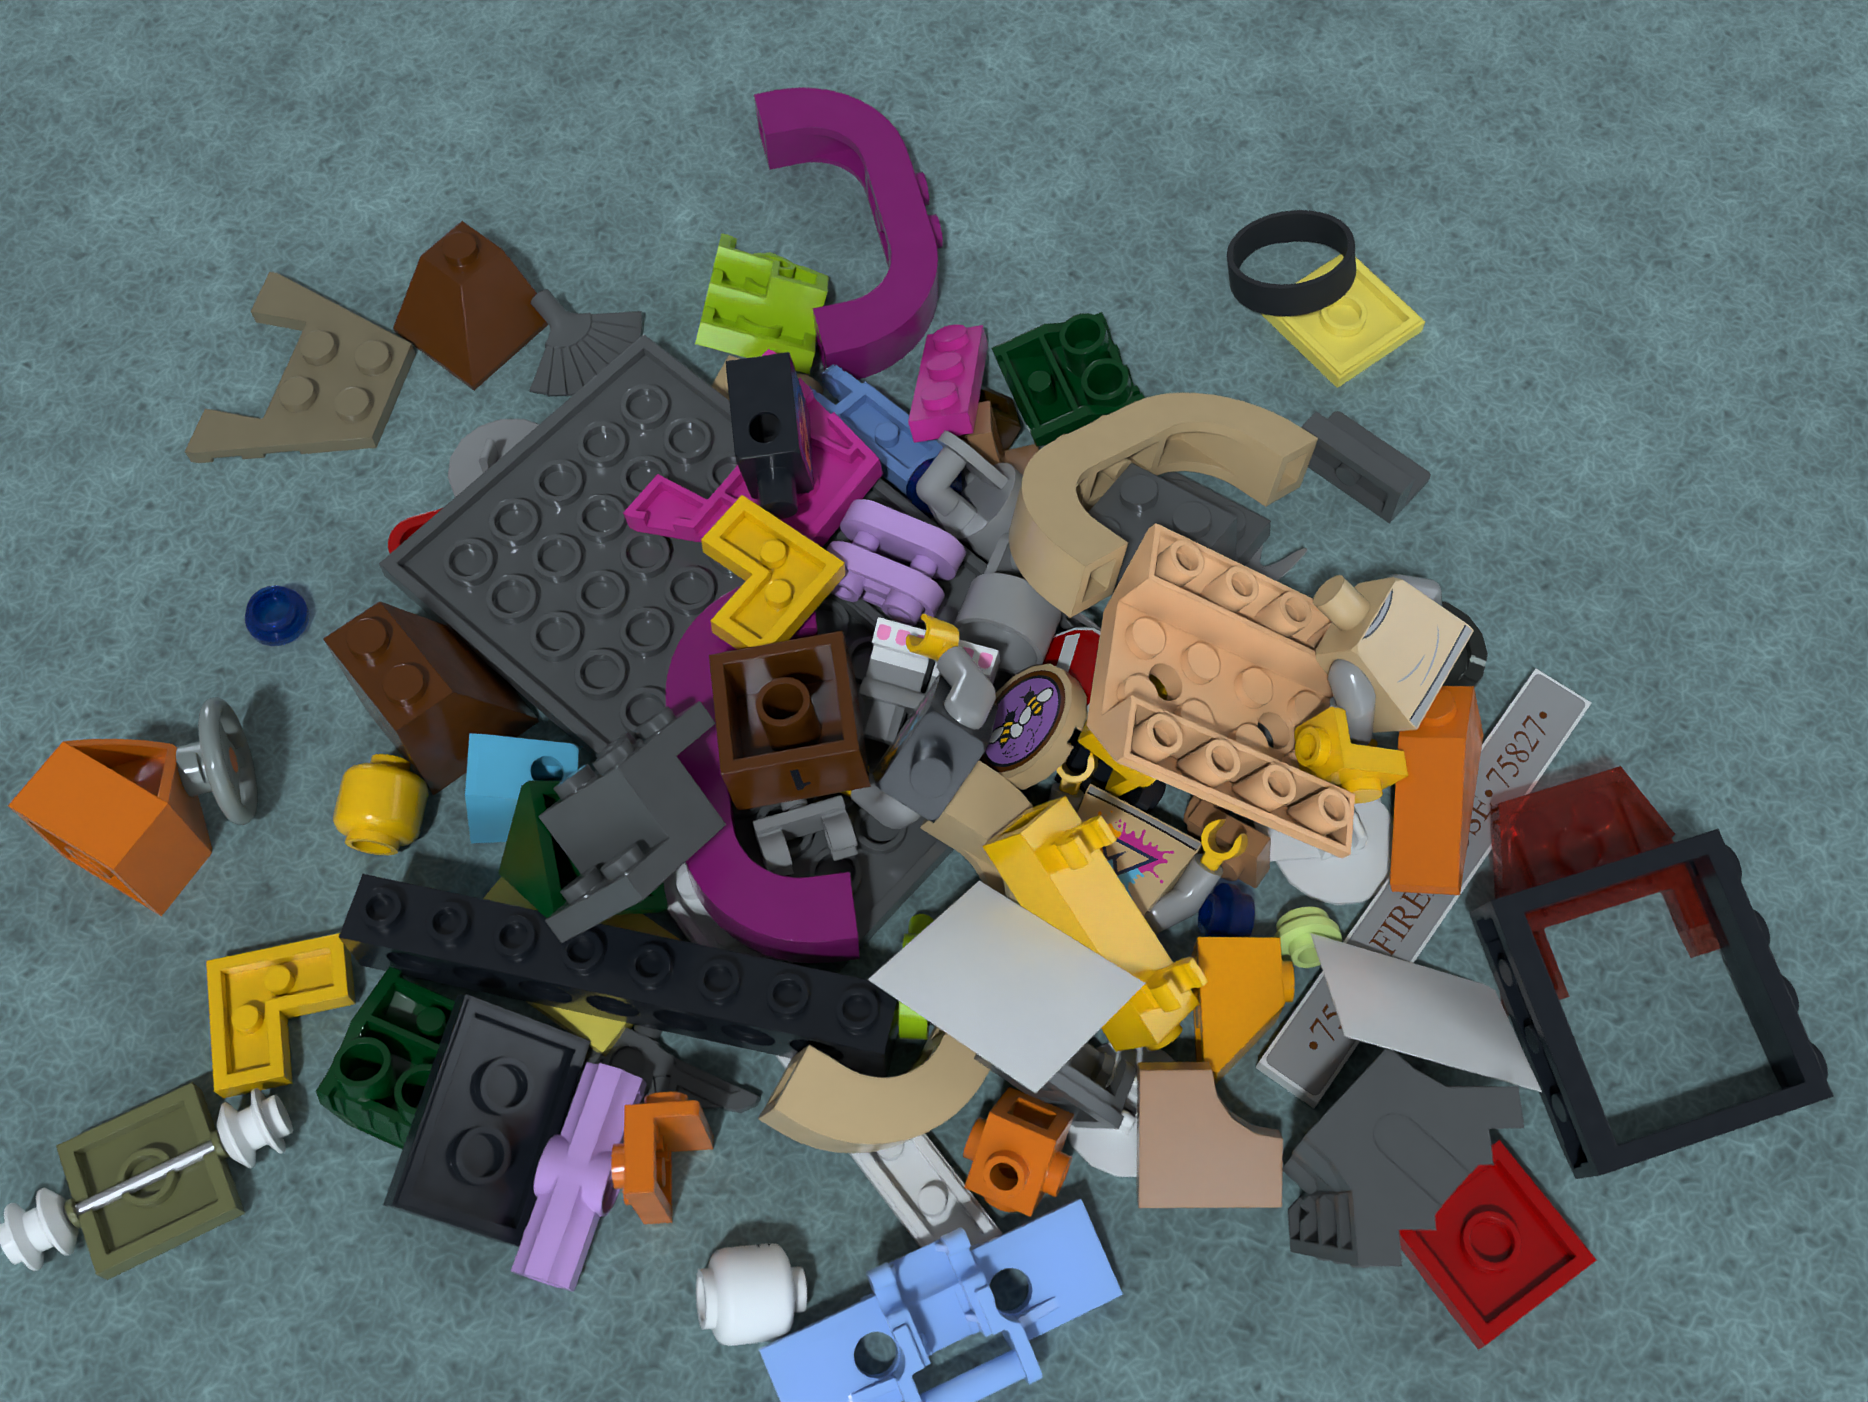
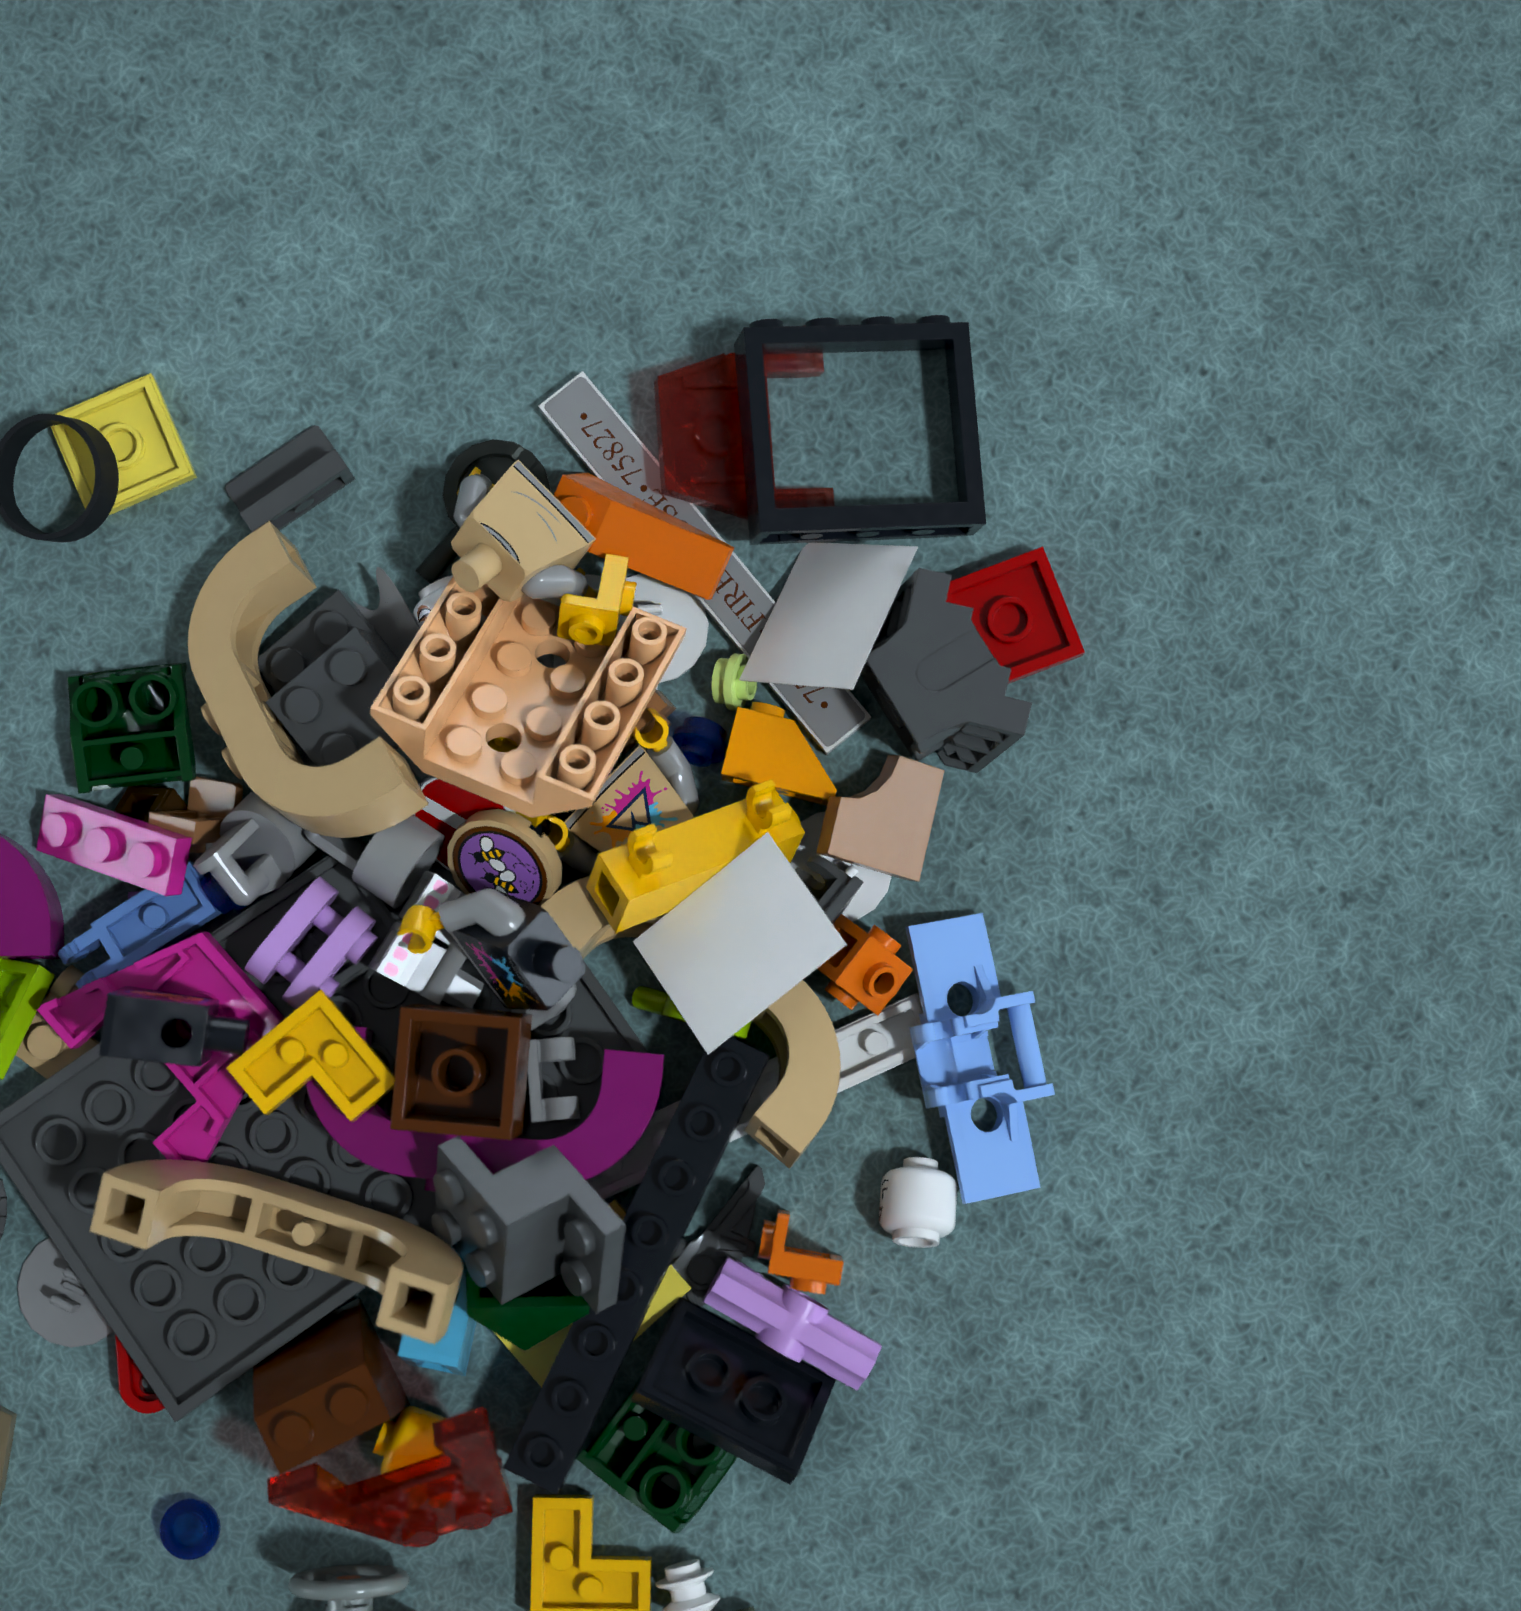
camera: 75 degrees left, 20 degrees up
none -> tan arch [90,1160,463,1344]
none -> clear red wing [267,1407,513,1547]

